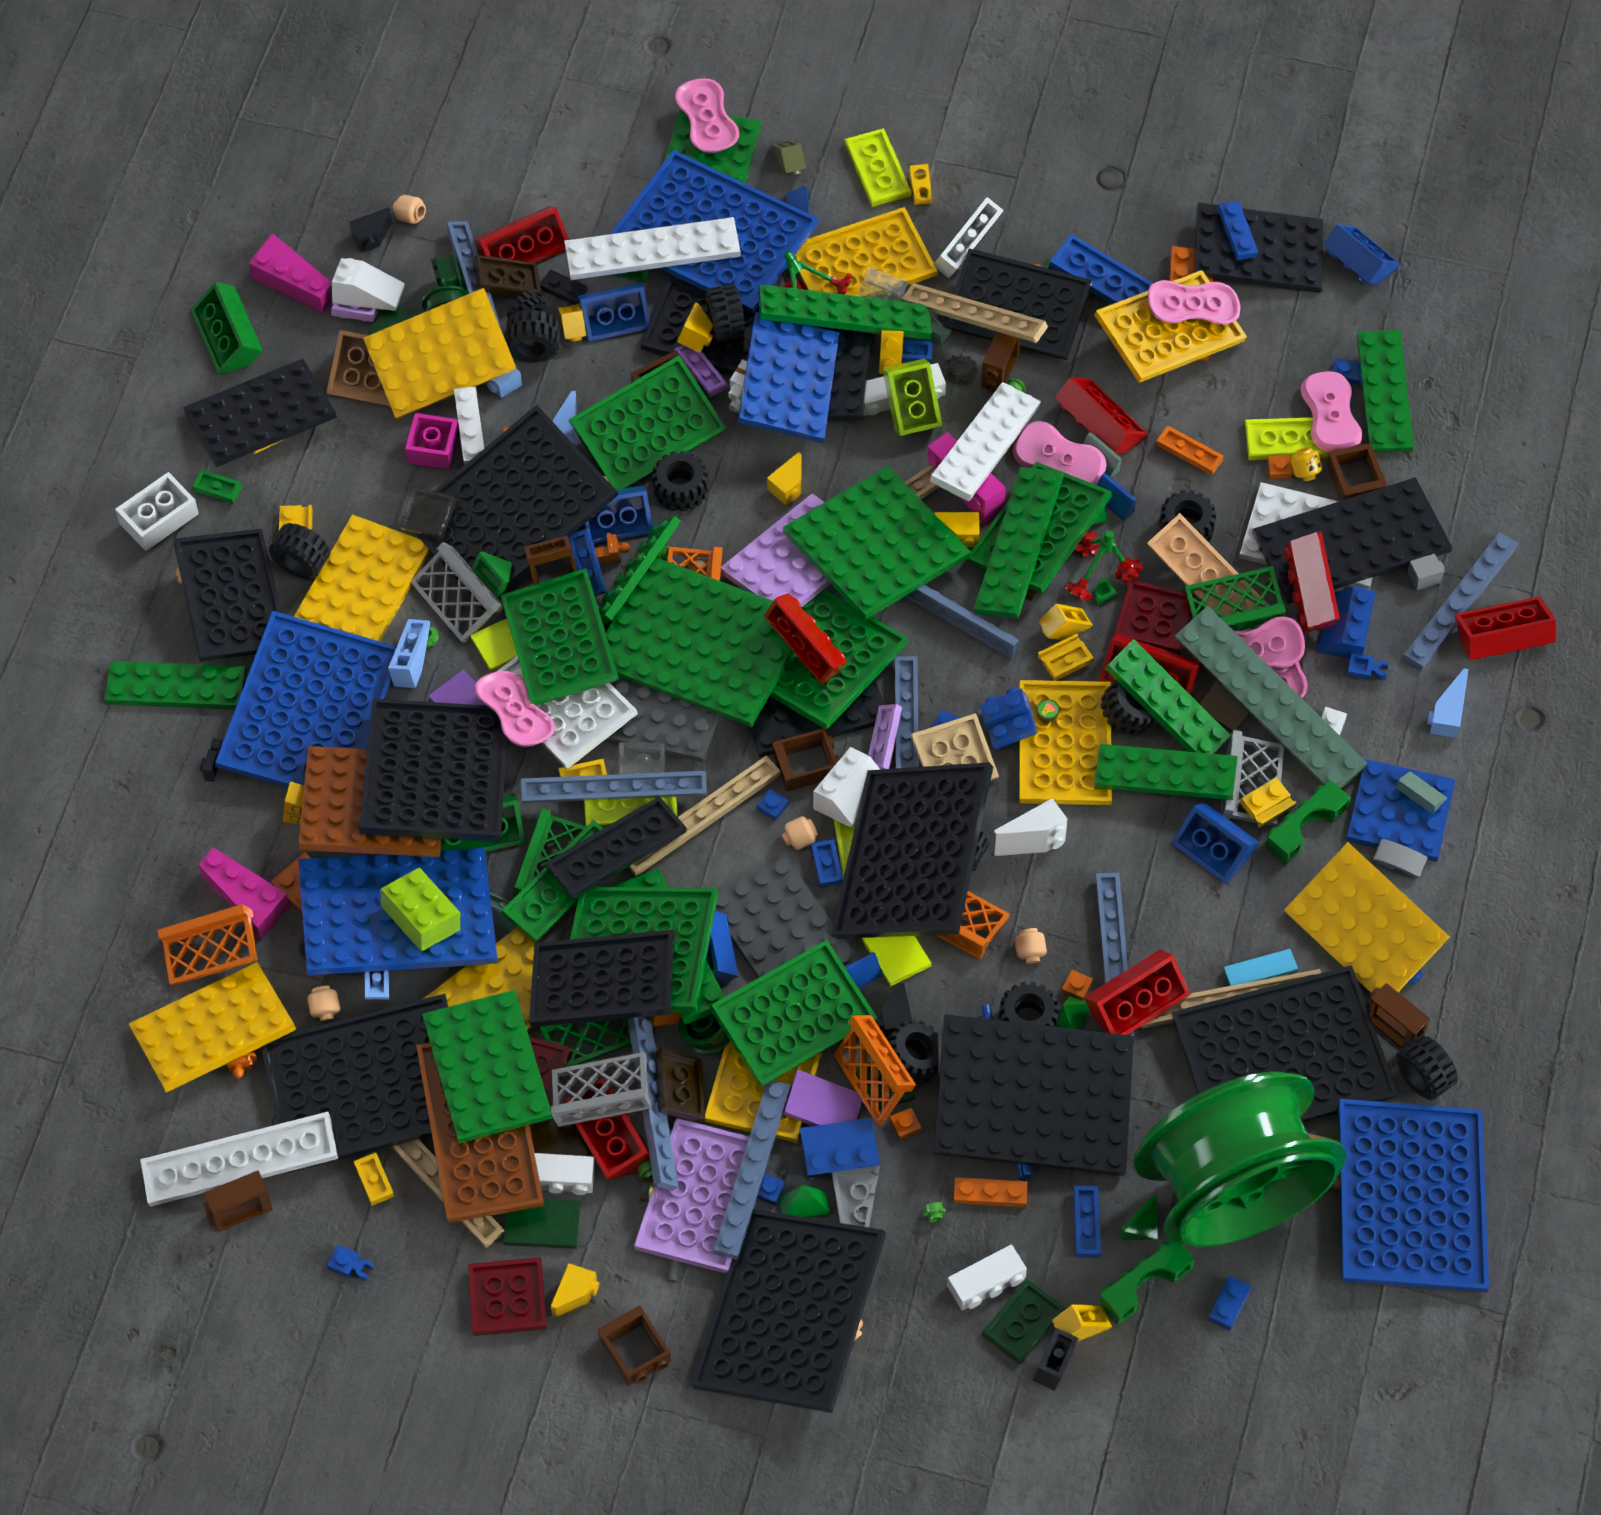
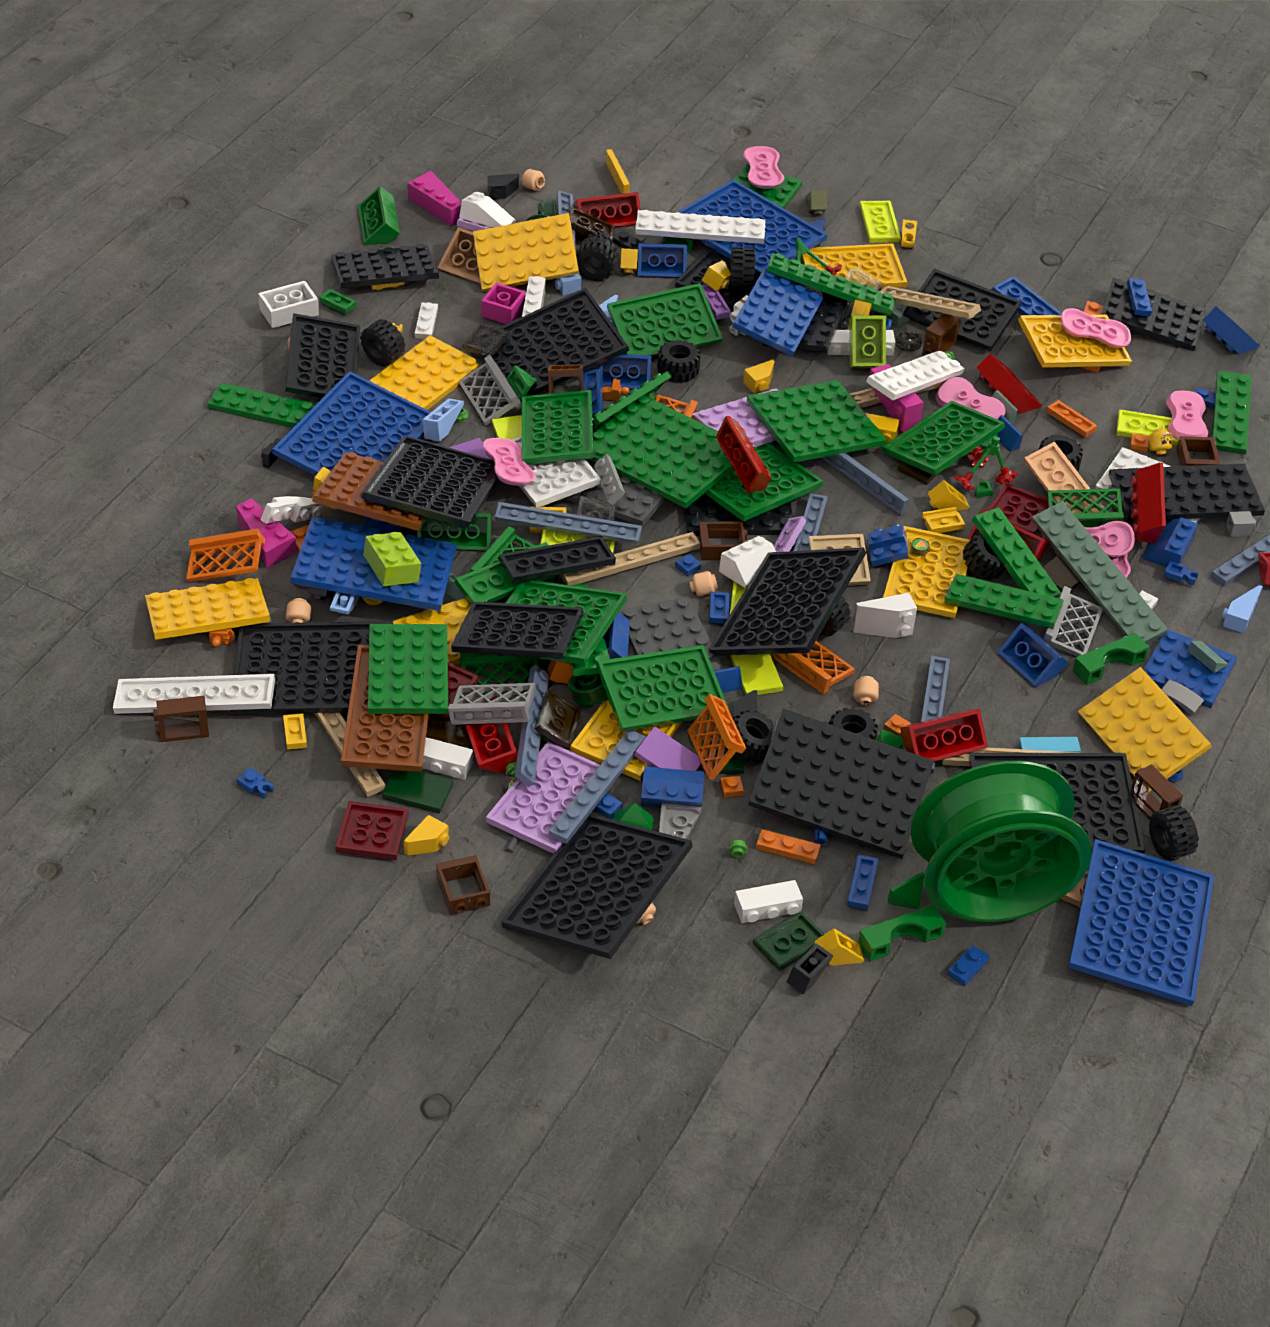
camera: 10 degrees right, 15 degrees down
white brick [934,197,1004,278] -> none
green plate [974,467,1064,619] -> none
yellow plate [1239,778,1297,828] -> none
none -> white slope [261,496,323,523]
none -> white plate [415,303,438,339]
none -> light grey plate [594,454,625,505]
none -> yellow tile [606,149,630,194]

